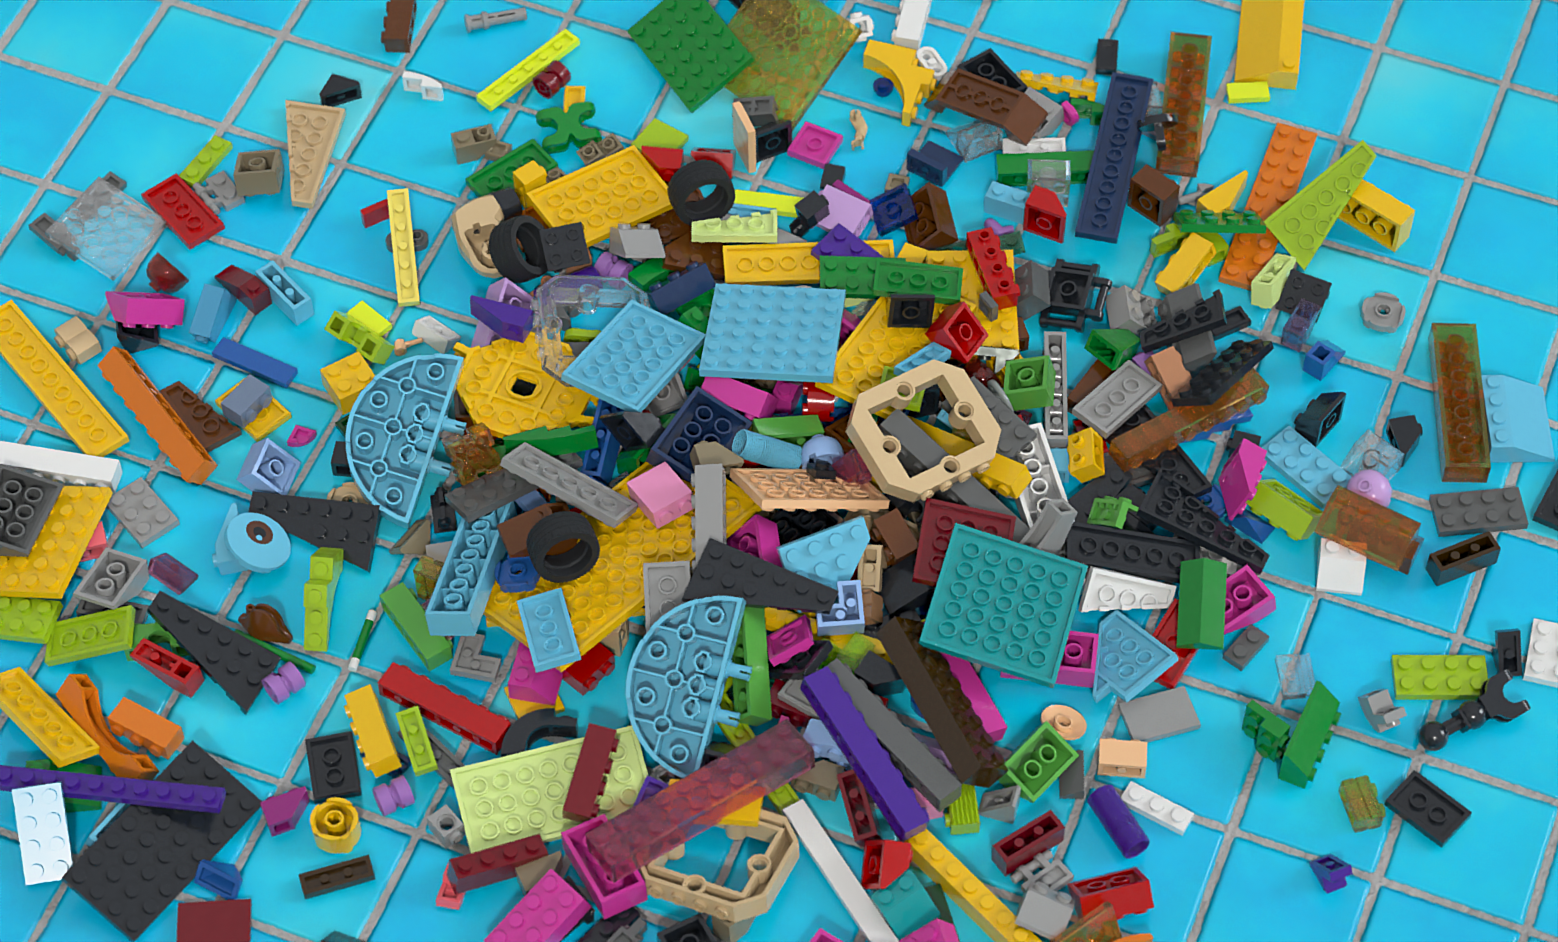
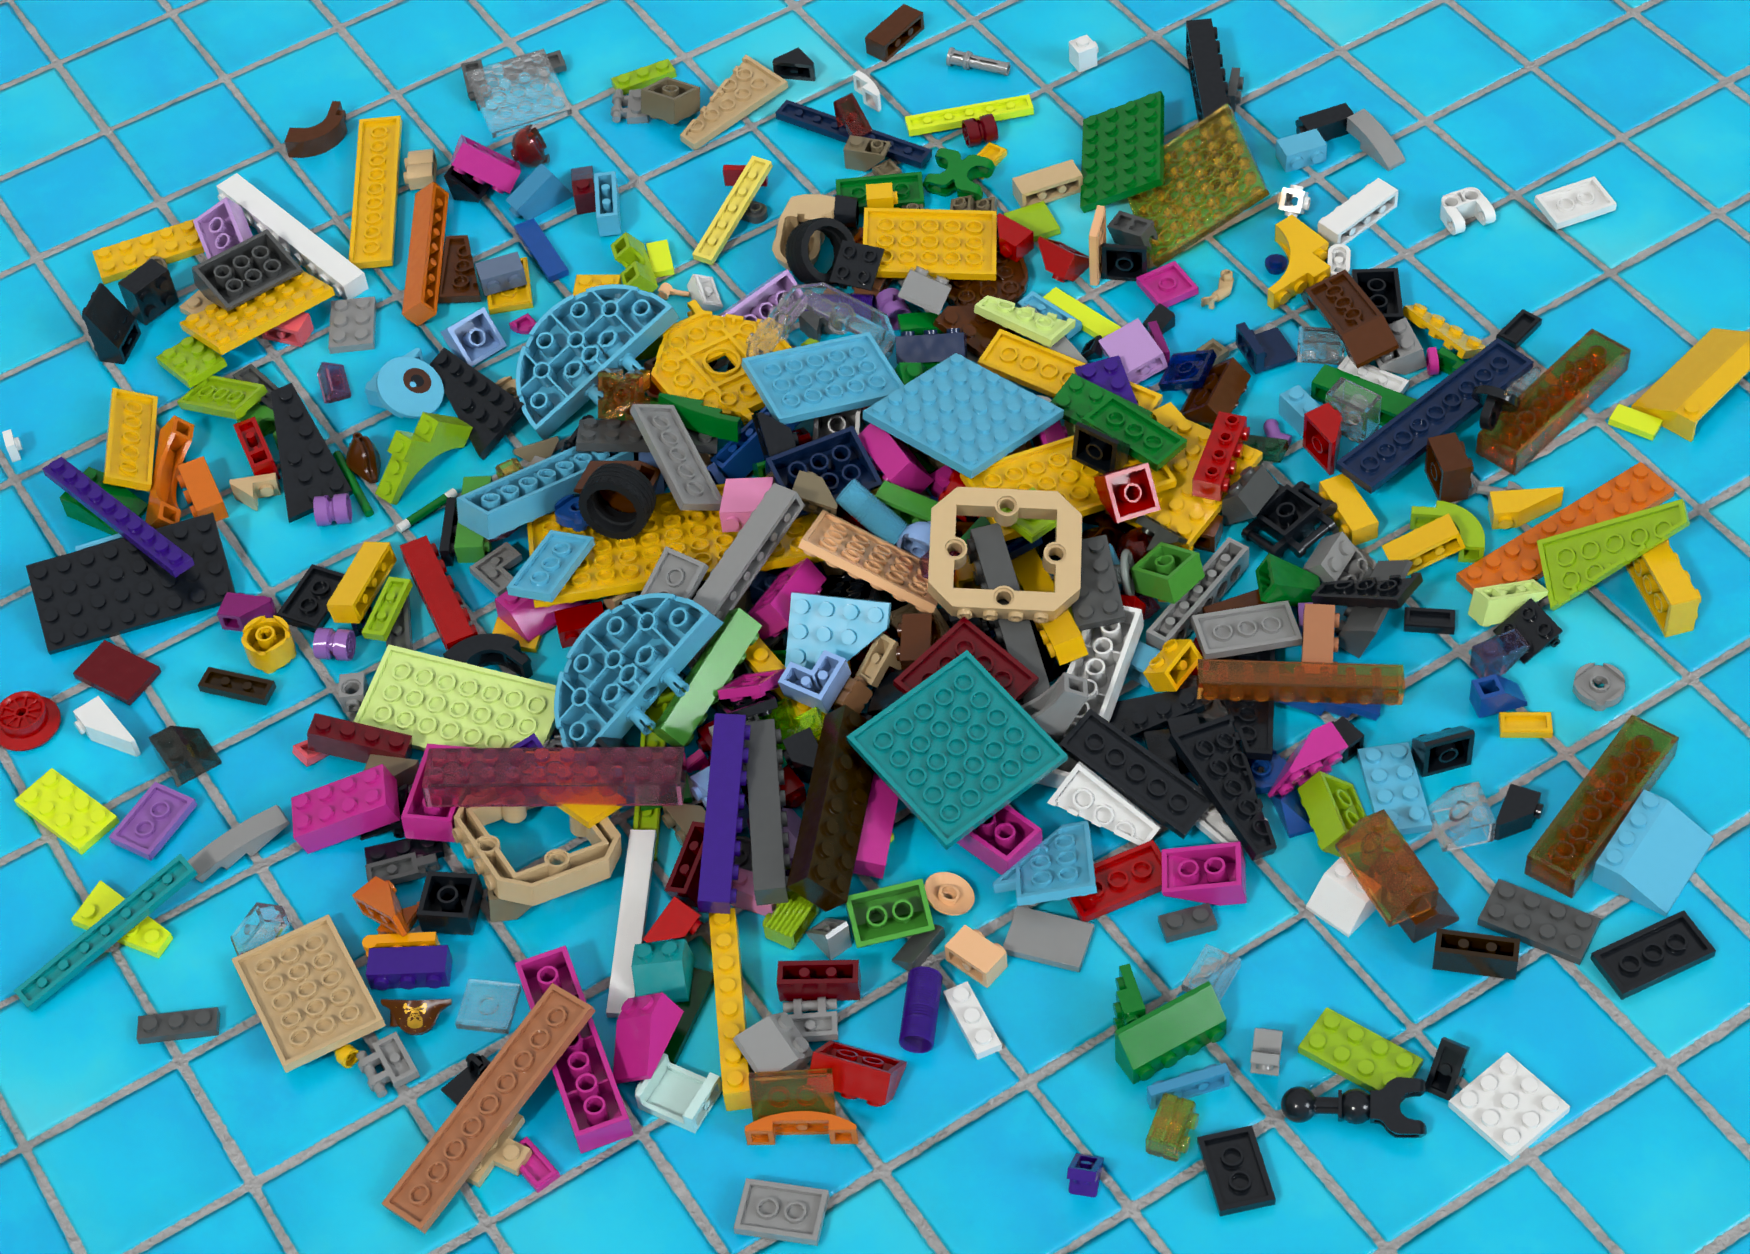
camera: 40 degrees right, 5 degrees down
plate [12,782,74,885] -> none
light grey slope [73,547,150,610] -> none
red plate [141,173,225,250] -> none
blue slope [193,860,243,900] -> none
dark purple slope [470,295,533,343] -> none
dark red brick [562,723,620,823] -> none
black tyre [667,160,735,226] -> none
black wing [682,538,839,614] -> none
black brick [794,190,830,229] -> none
black plate [806,460,837,479] -> none
medium azure plate [893,342,951,376] -> none
dark grey tile [979,291,999,322] -> none
bright green bracket [1087,496,1139,529] -> none
black plate [1171,339,1274,407] -> none
green plate [1173,209,1267,234] -> none
green slope [1177,558,1227,650] -> none
lavender cylinder [1346,469,1392,515] -> none
none -> tan slope [229,473,281,511]
none -> black plate [439,497,458,566]
none -> dark blue plate [775,100,932,169]
none -> clear red slope [833,93,873,137]
none -> tan brick [1012,159,1083,208]
none -> dark azure plate [1147,1063,1230,1110]
none -> yellow brick [1317,474,1379,546]
none -> yellow tile [1498,712,1553,738]

